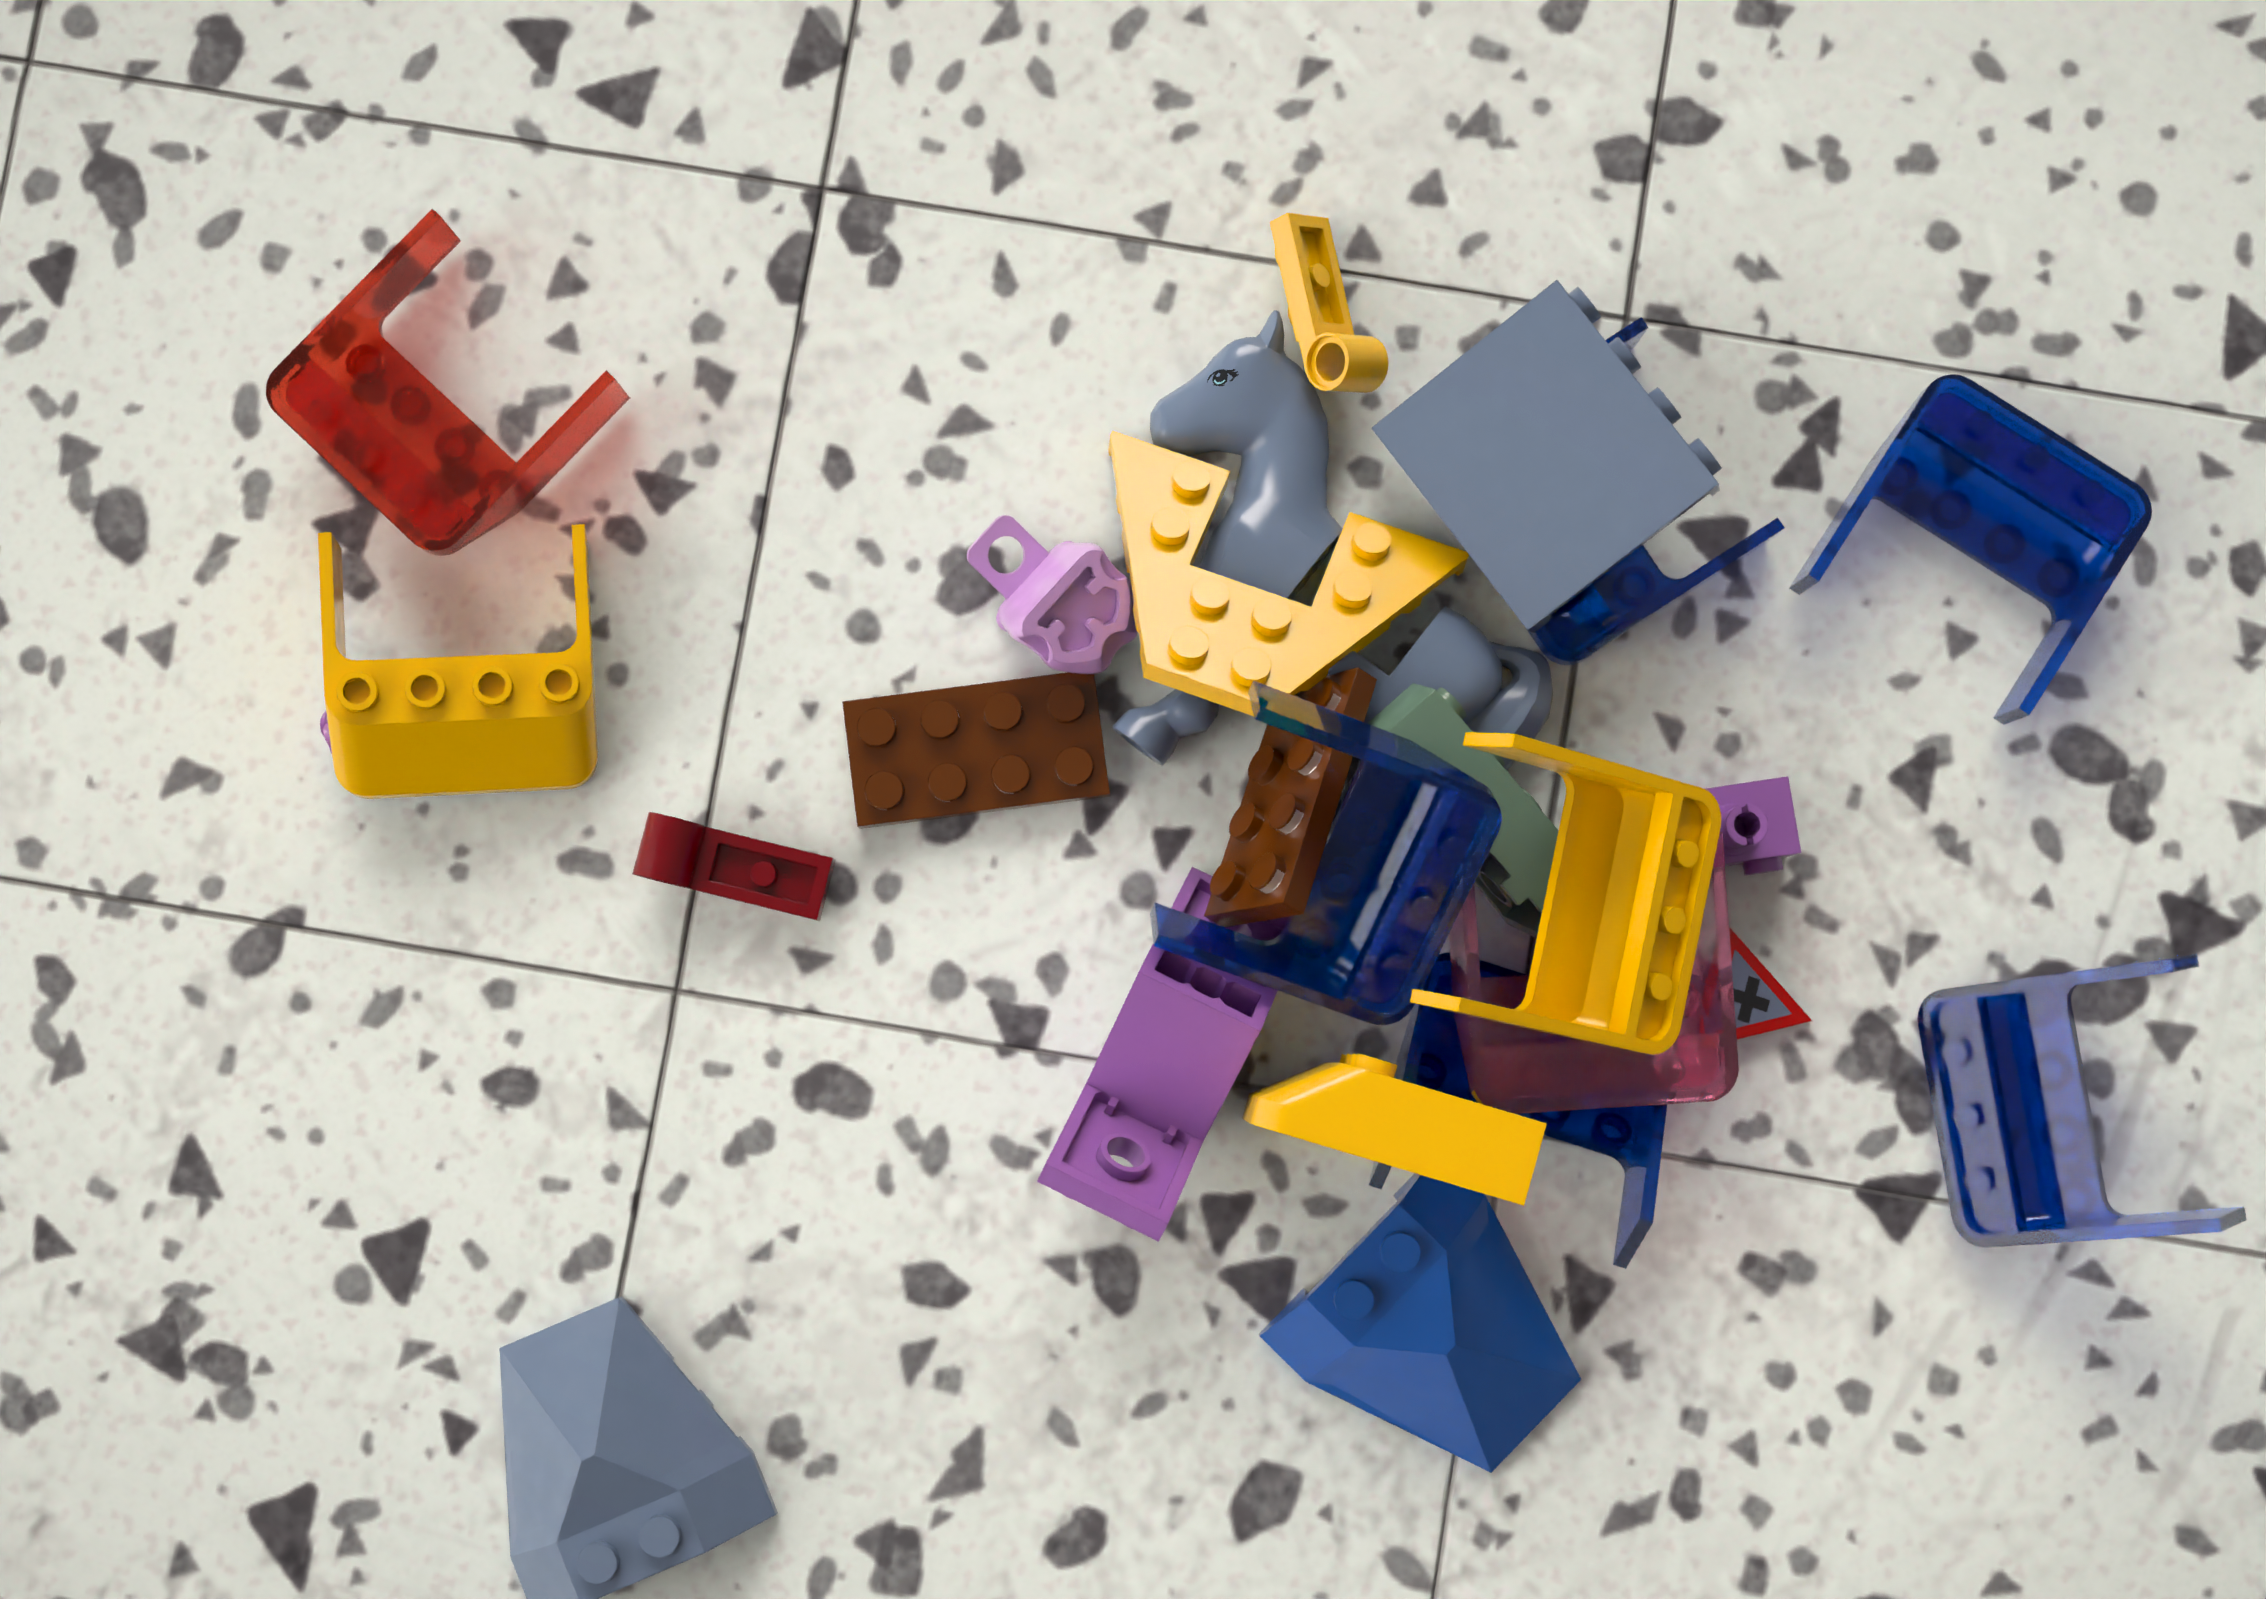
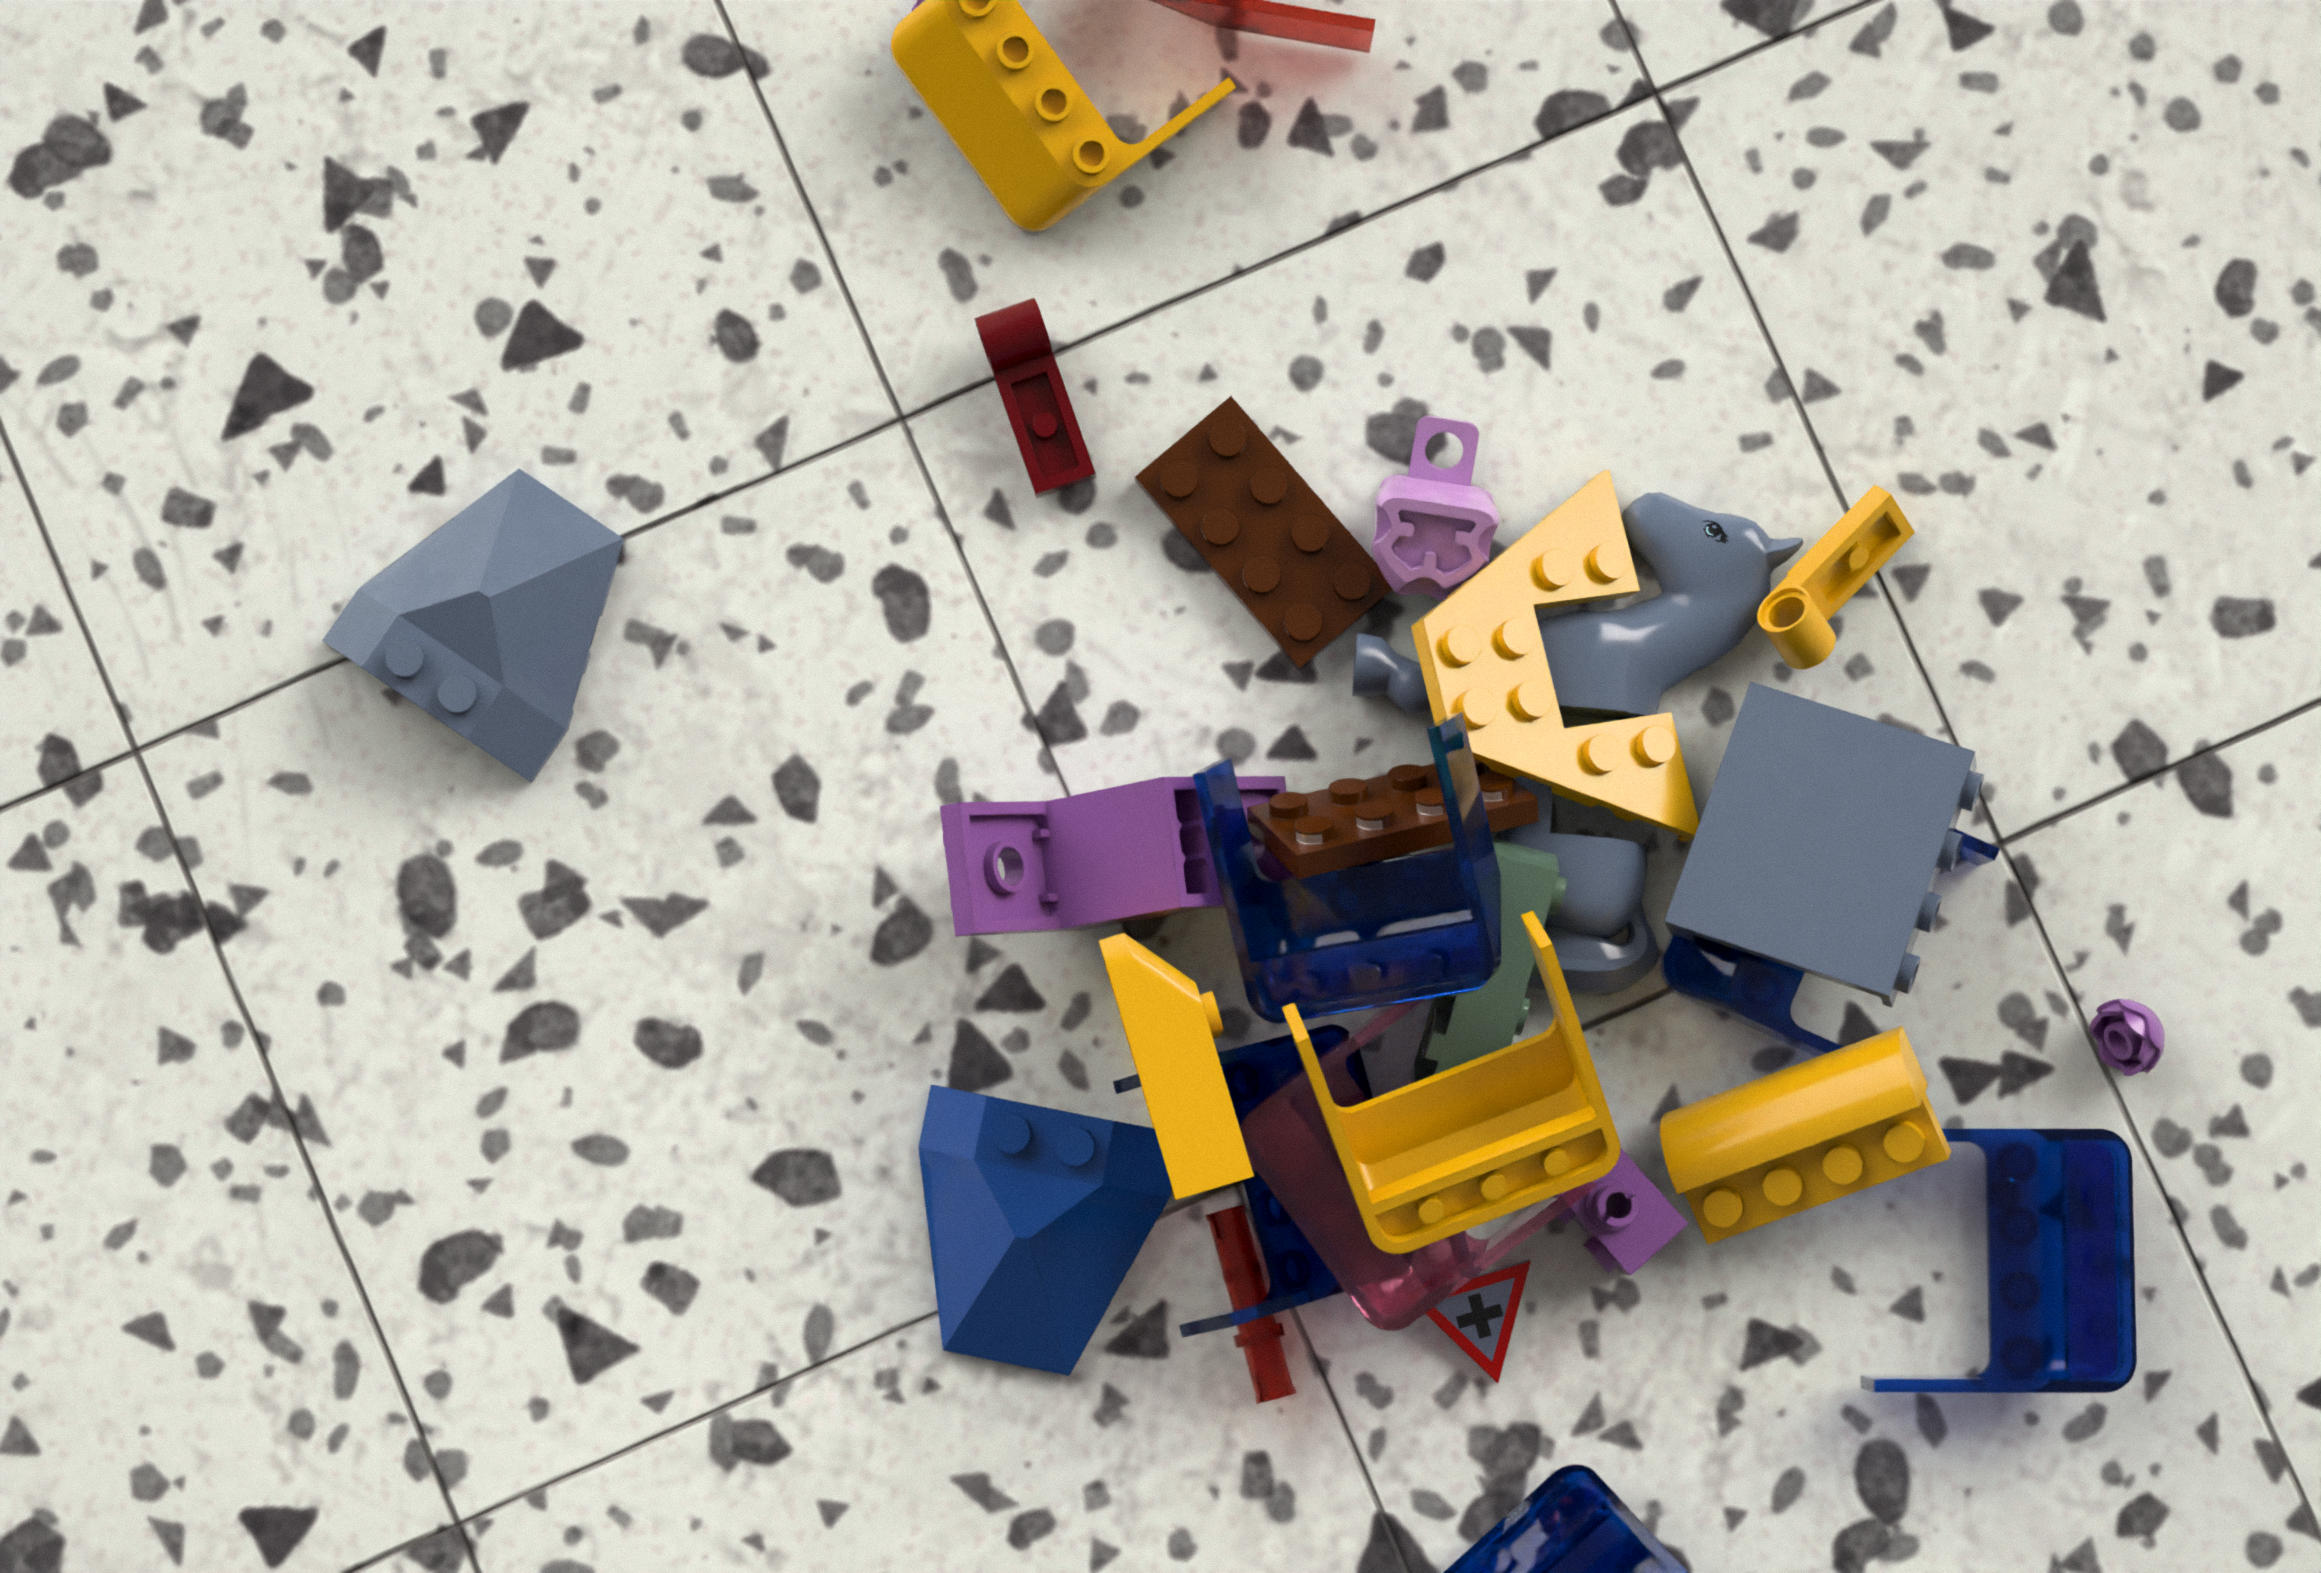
camera: 55 degrees right, 0 degrees up
none -> clear red pin [1205,1204,1297,1404]
none -> yellow brick [1660,1026,1951,1245]
none -> medium lavender plate [2089,999,2165,1076]

